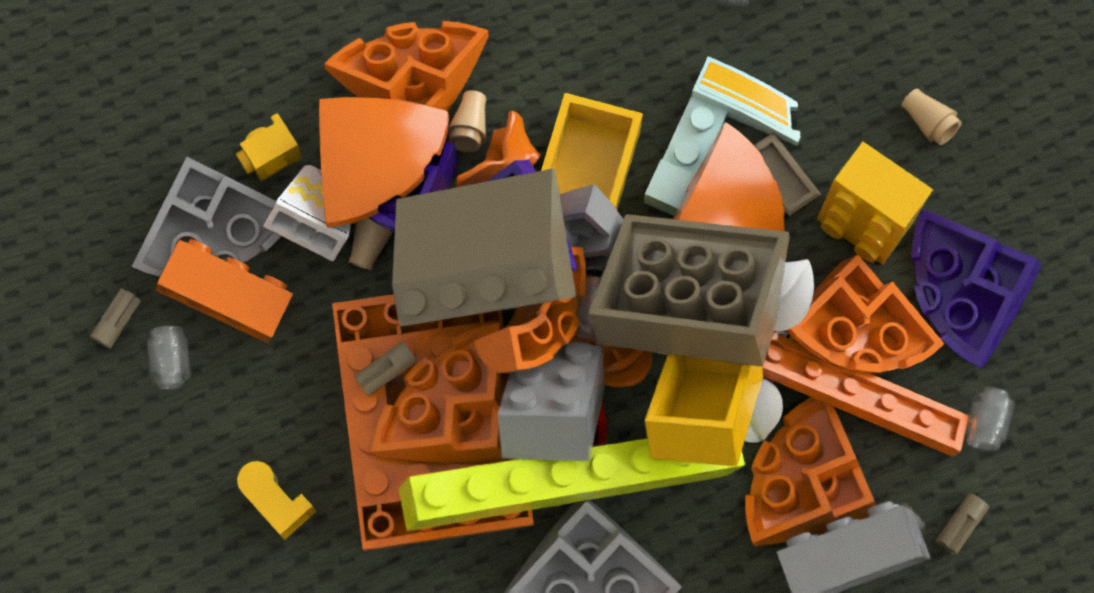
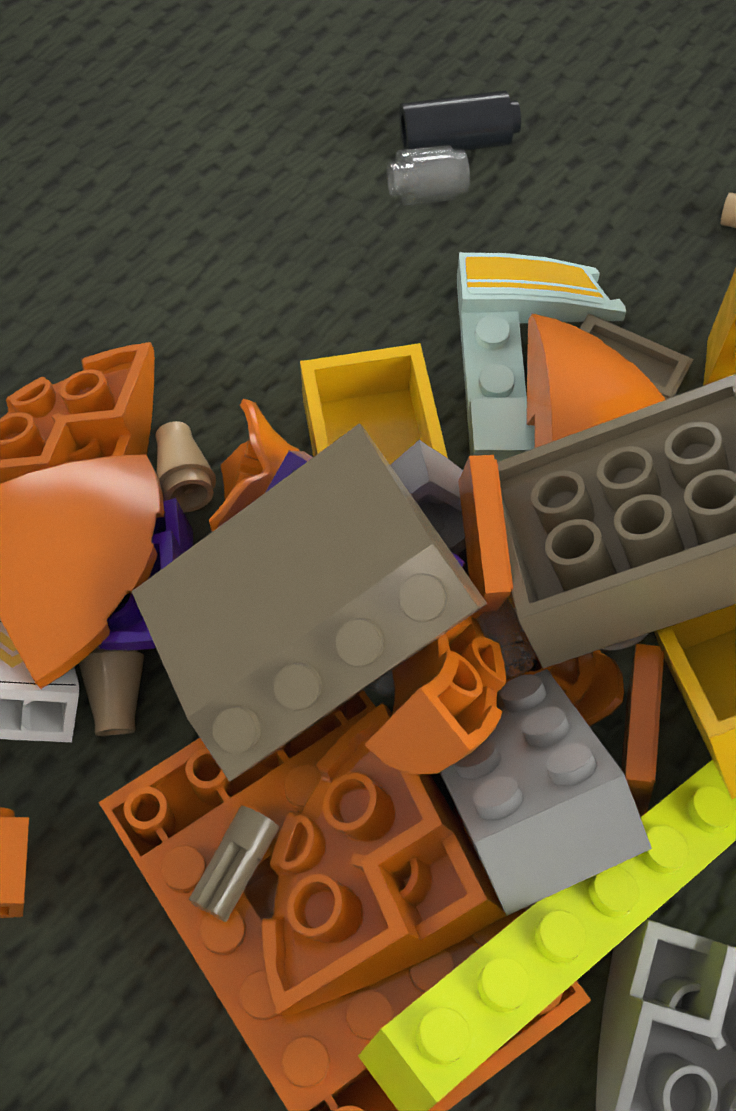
camera: 25 degrees left, 10 degrees down
none -> orange tile [458,455,513,612]
none -> orange tile [621,644,664,818]

